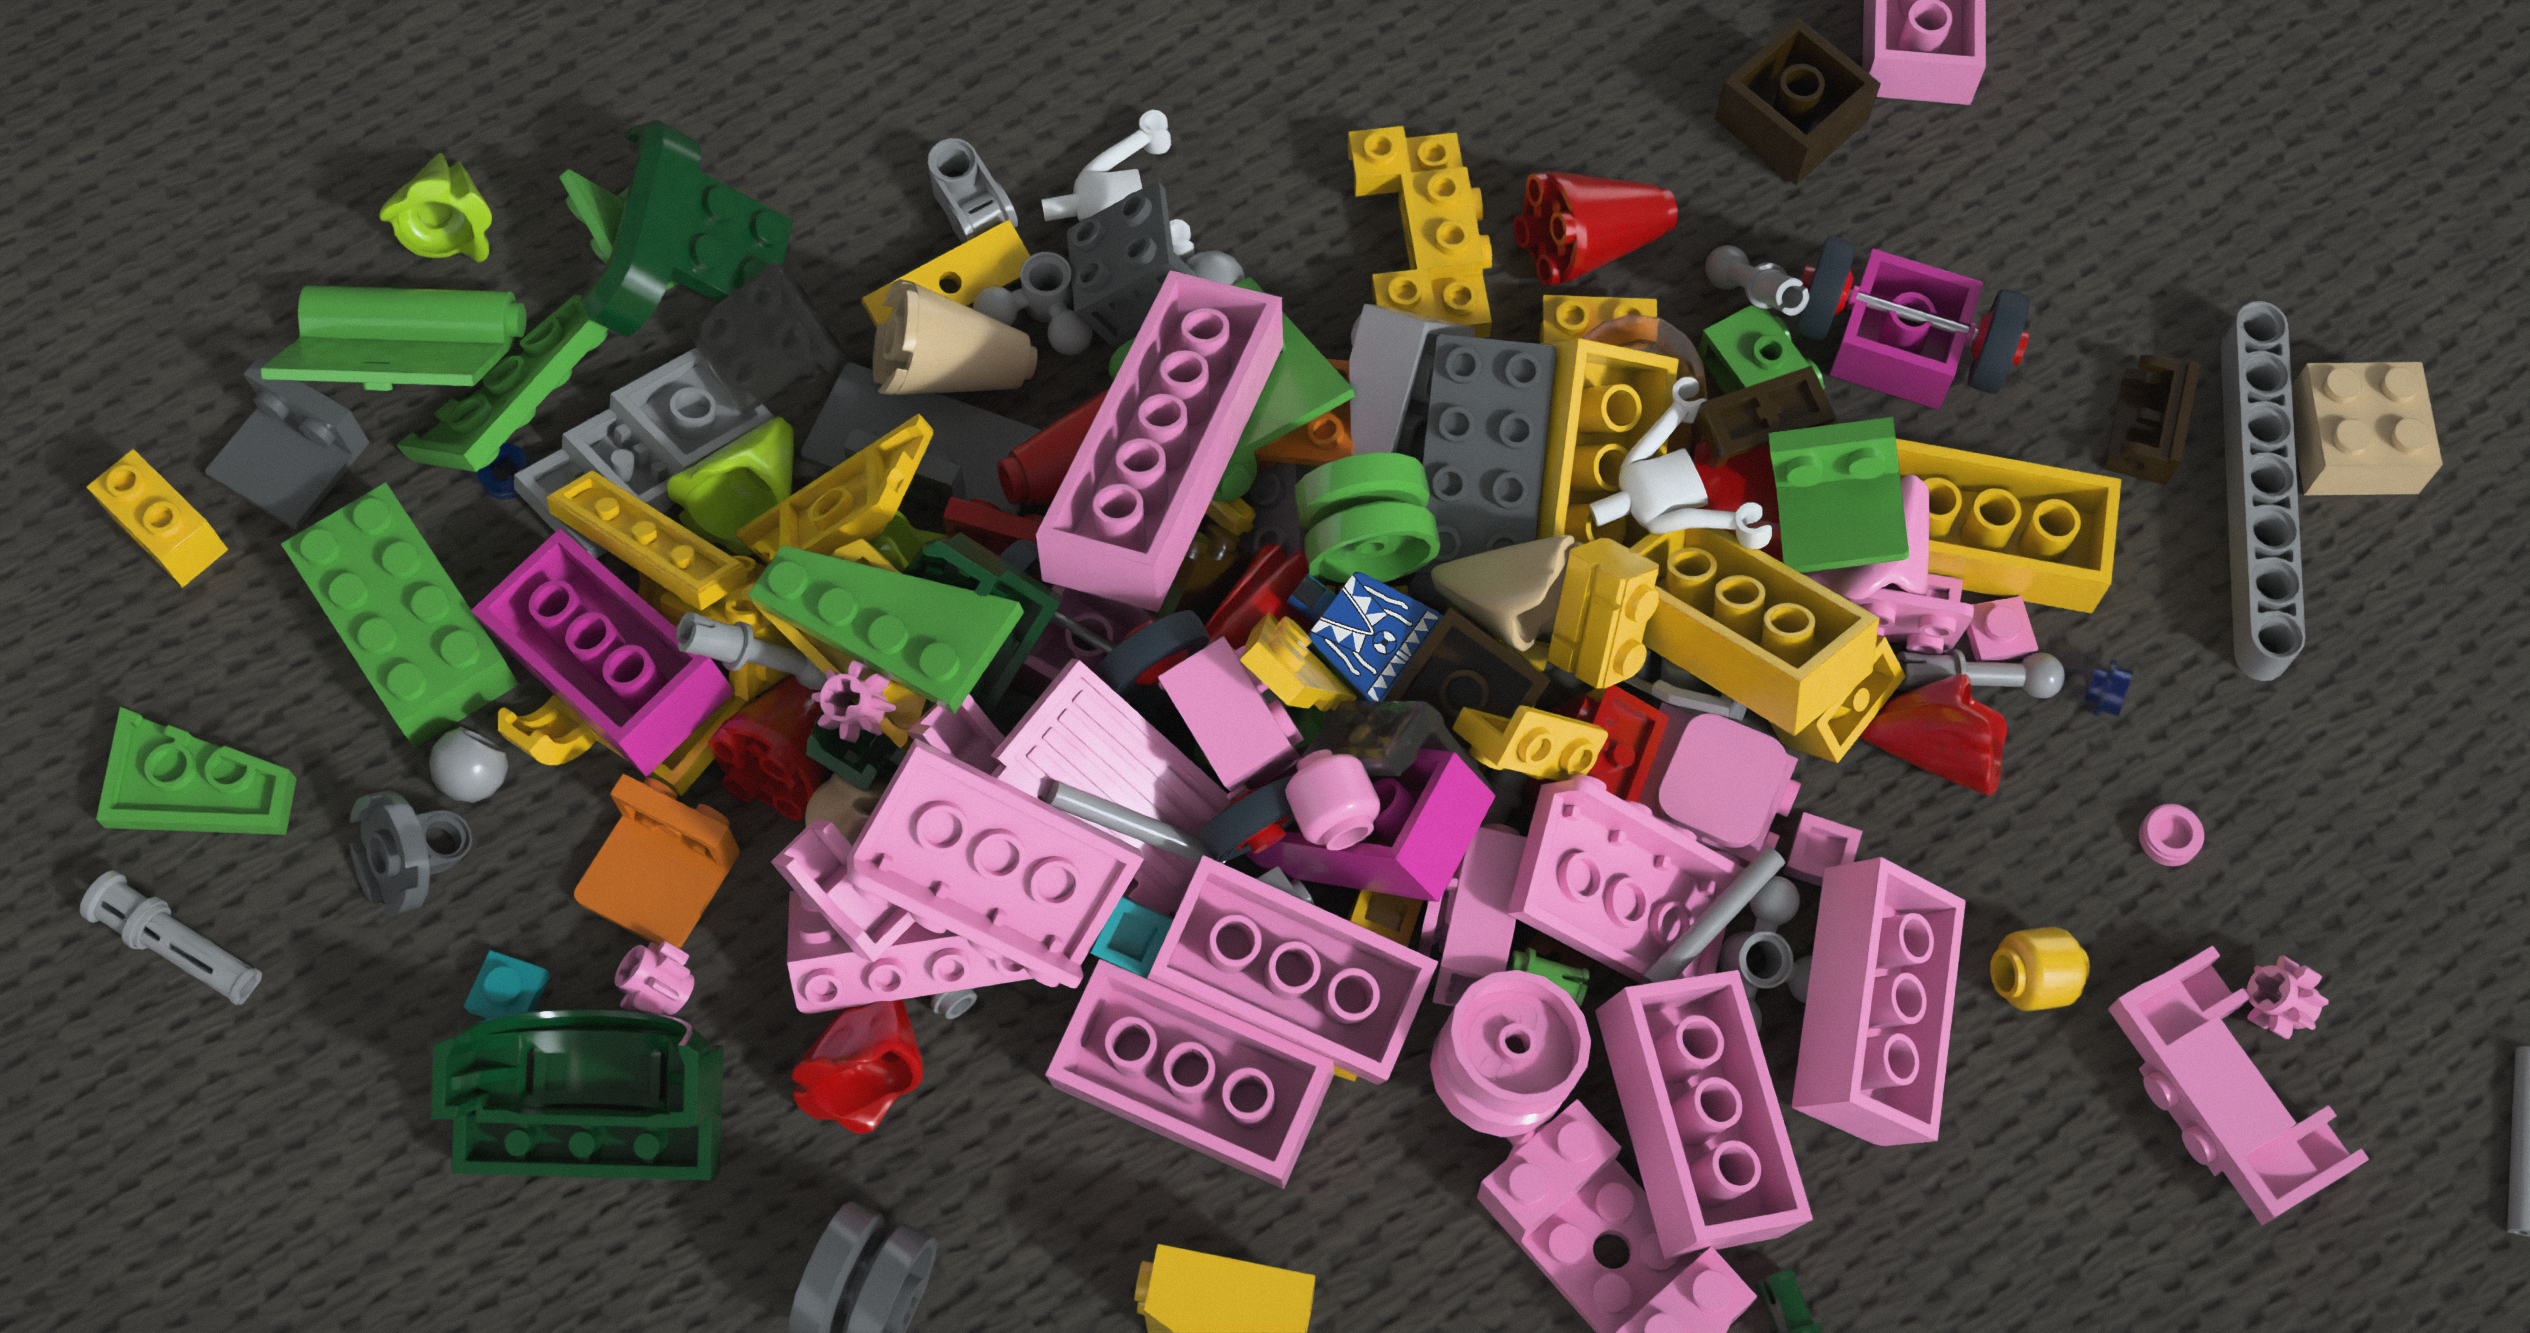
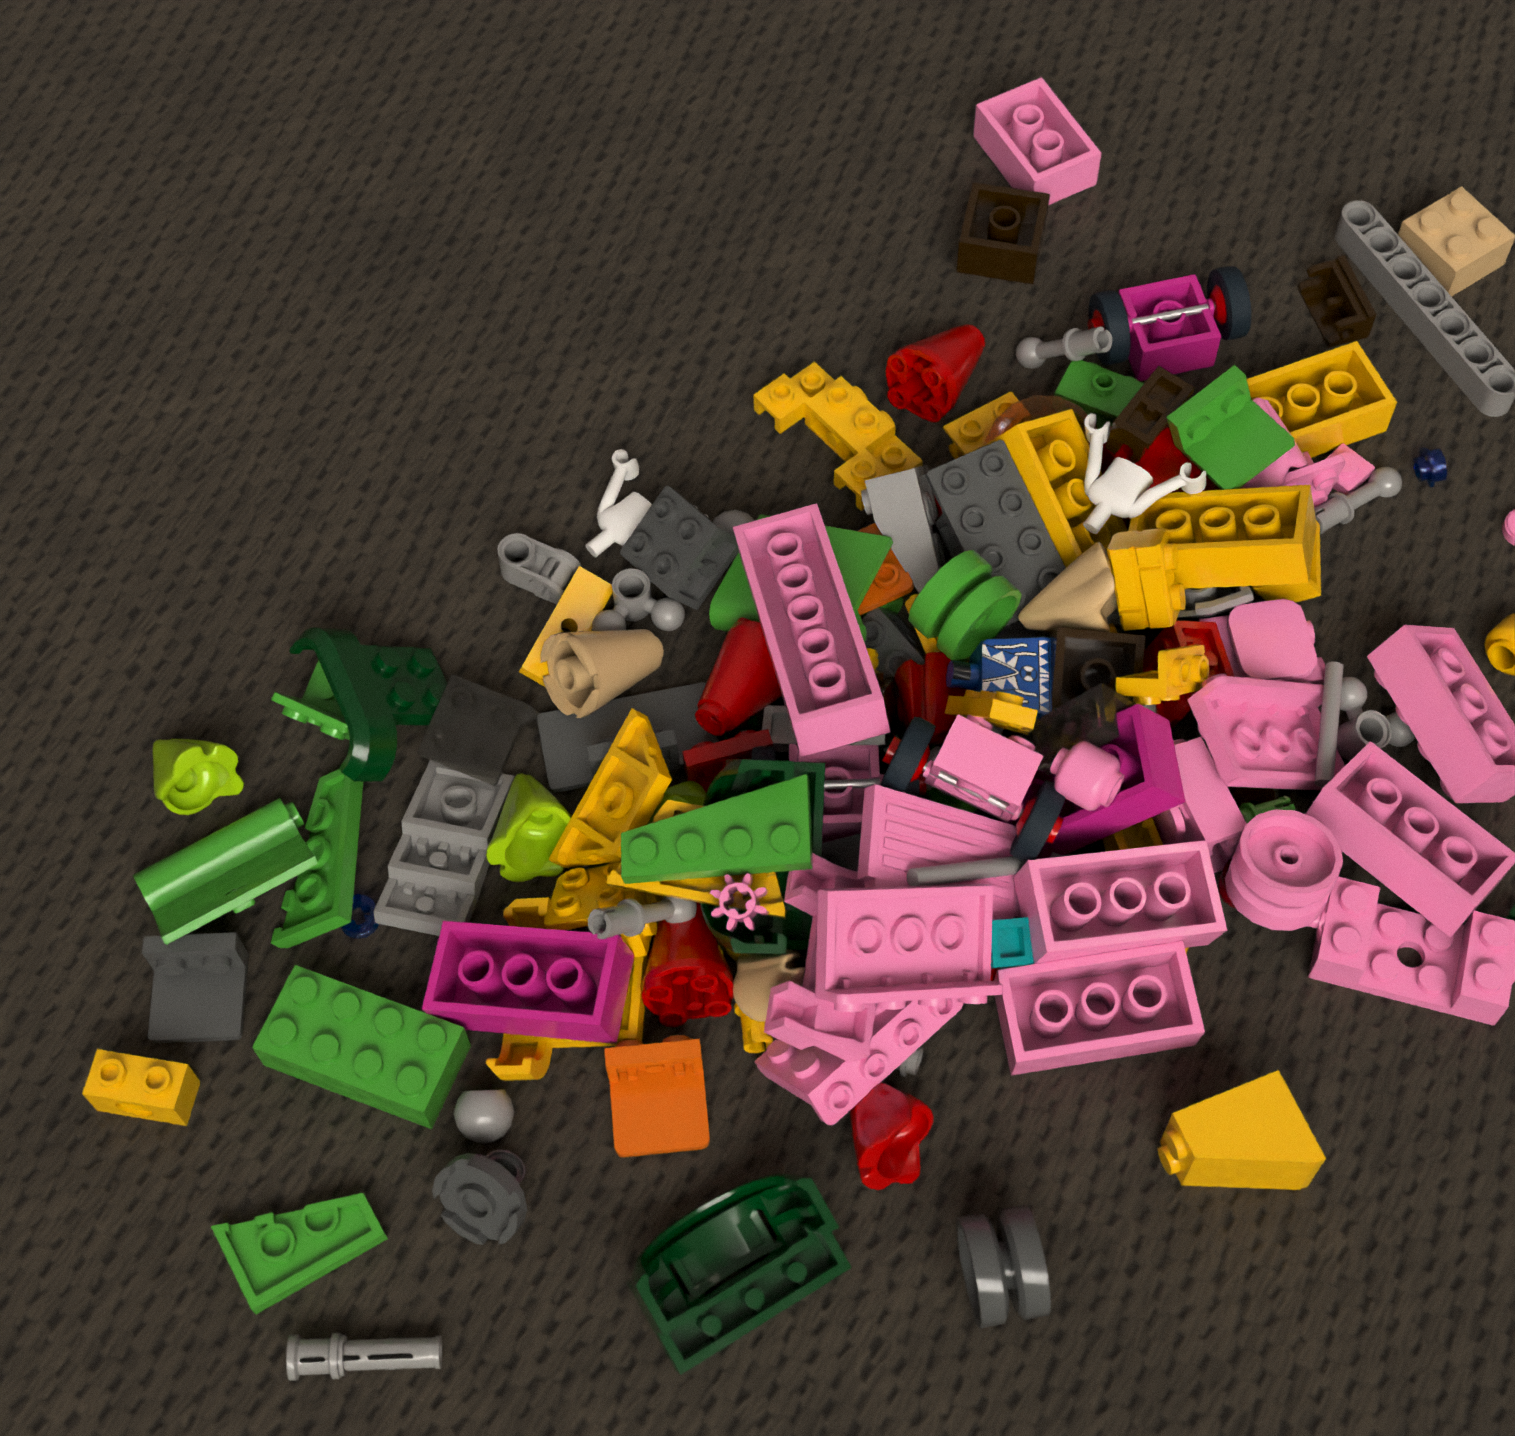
camera: 30 degrees left, 5 degrees down
teal plate [464,950,551,1019] -> none
yellow tile [546,470,748,611] -> none
bright pink gear [615,940,694,1016] -> none
bright pink plate [1783,812,1863,887] -> none
red hat [1859,673,2007,796] -> none

